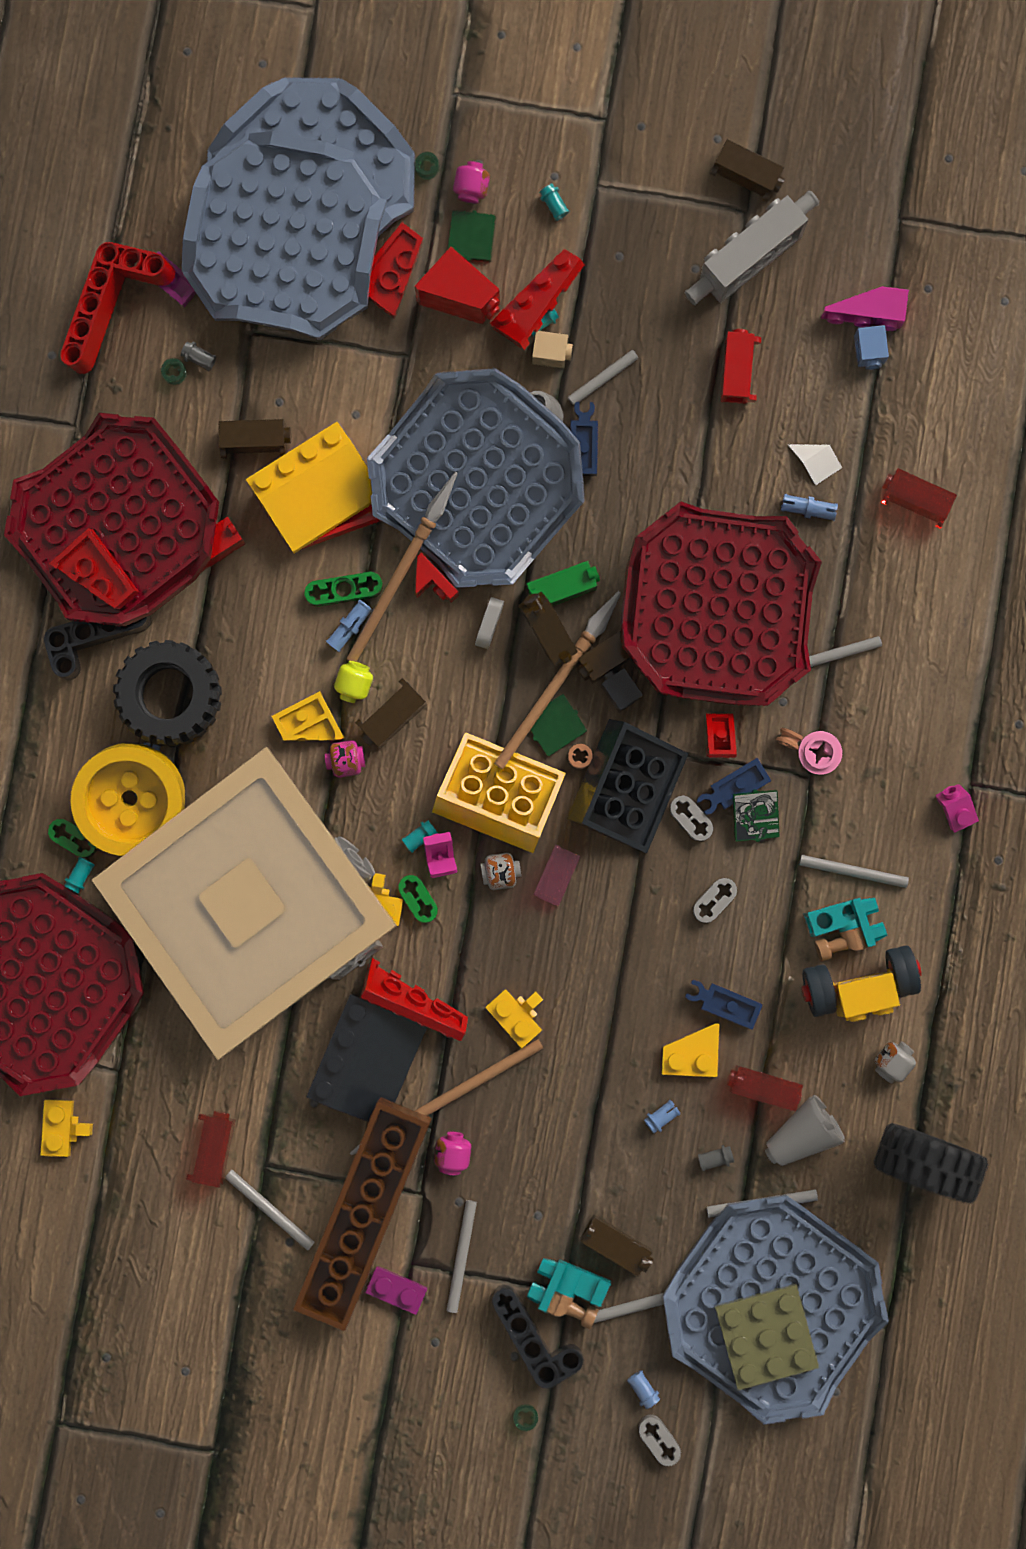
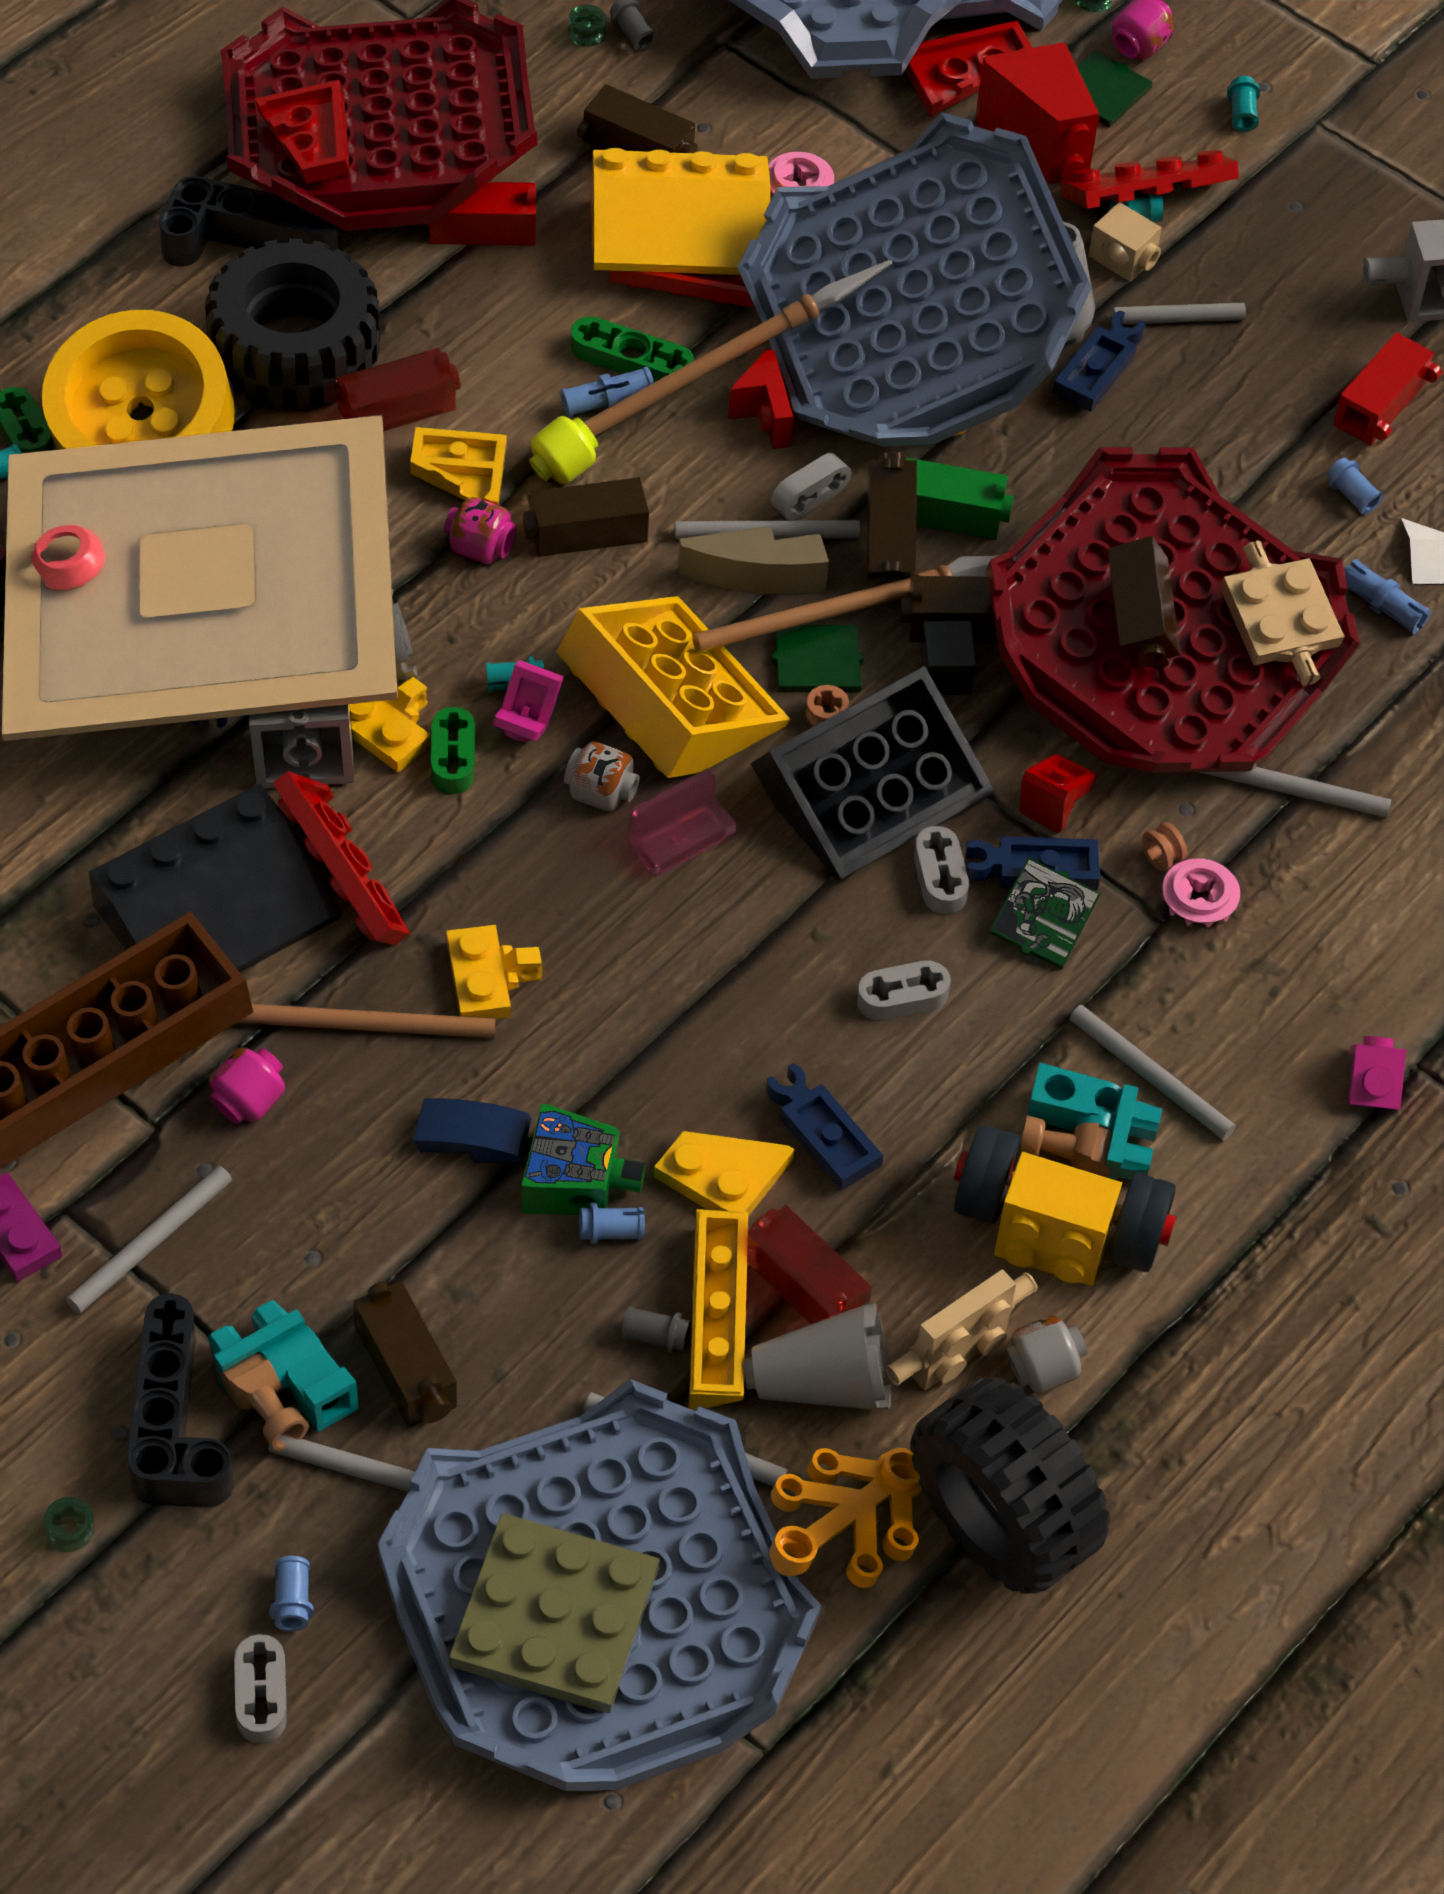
camera: 25 degrees right, 30 degrees down
none -> coral piece [30,524,106,590]
none -> clear red brick [336,348,461,431]
none -> dark blue slope [413,1098,532,1163]
none -> torso [521,1103,646,1215]
none -> light grey bar [674,520,860,540]
none -> dark tan slope [677,526,829,594]
none -> yellow slope [688,1209,748,1410]
none -> bright pink gear [768,152,834,195]
none -> light orange plant [769,1448,922,1588]
none -> tan plate [885,1269,1038,1391]
none -> dark brown brick [1107,536,1181,669]
none -> tan plate [1220,541,1344,686]
none -> medium blue pin [1326,458,1384,515]

